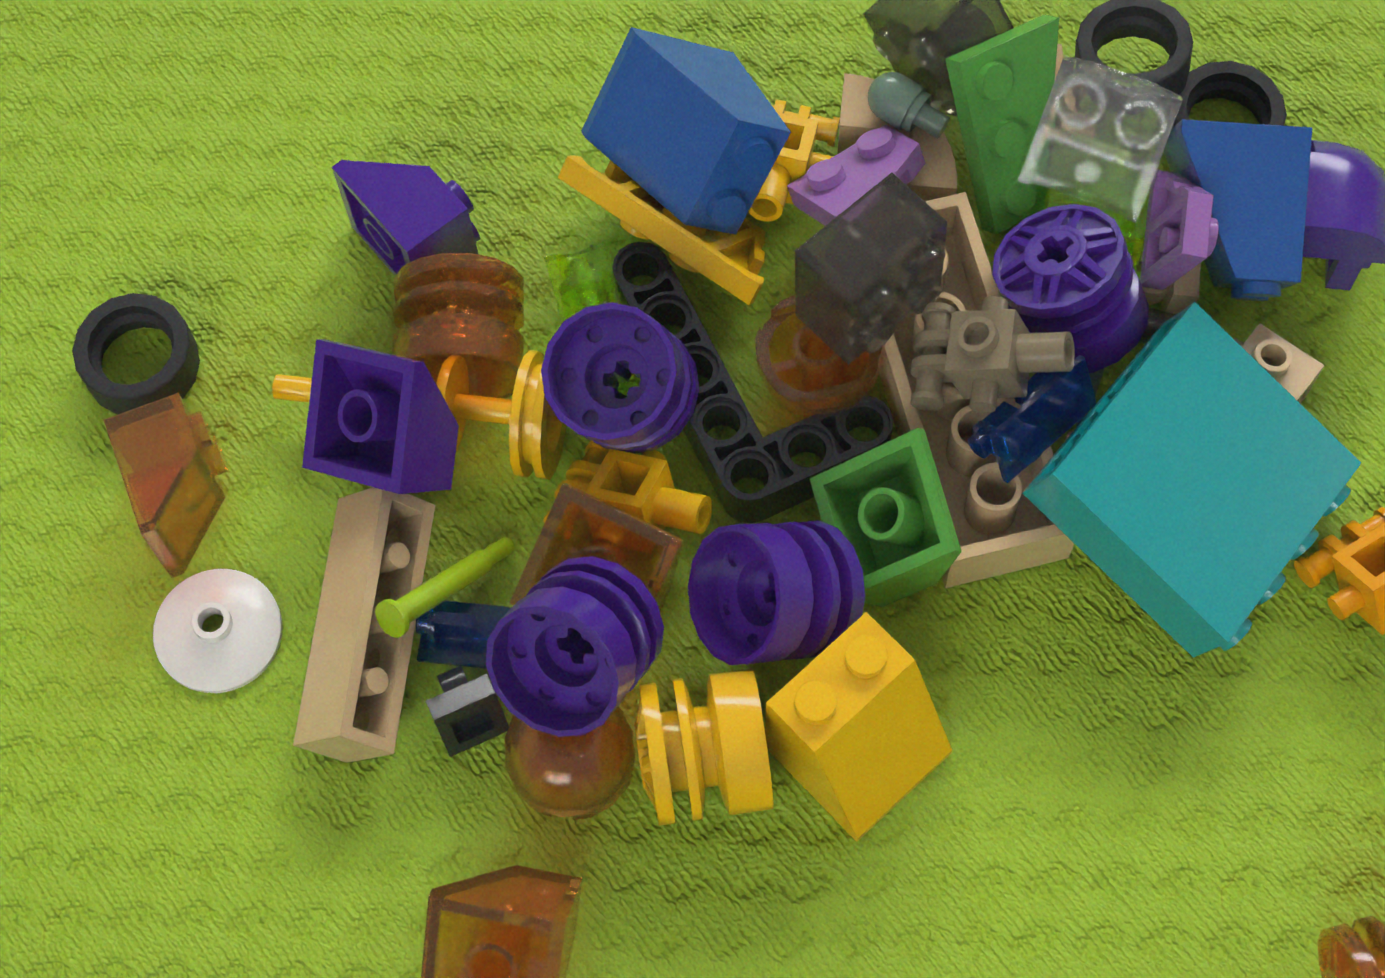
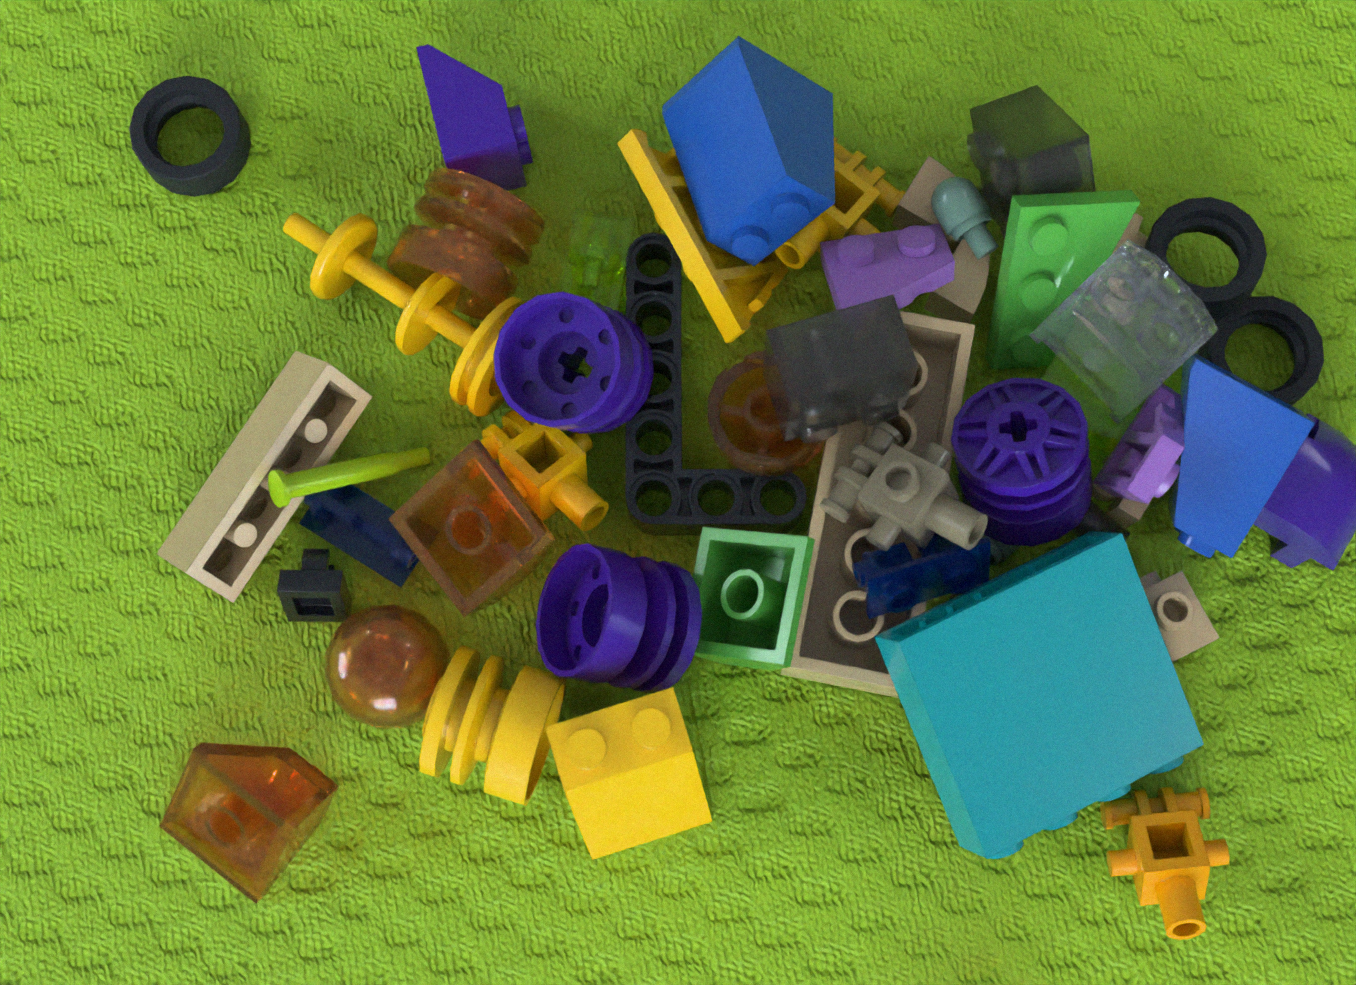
camera: 25 degrees right, 10 degrees up
clear orange slope [104,393,228,578] -> none
white dish [153,569,283,693] -> none
dark purple slope [302,339,459,494] -> none
dark purple wheel [485,556,664,737] -> none

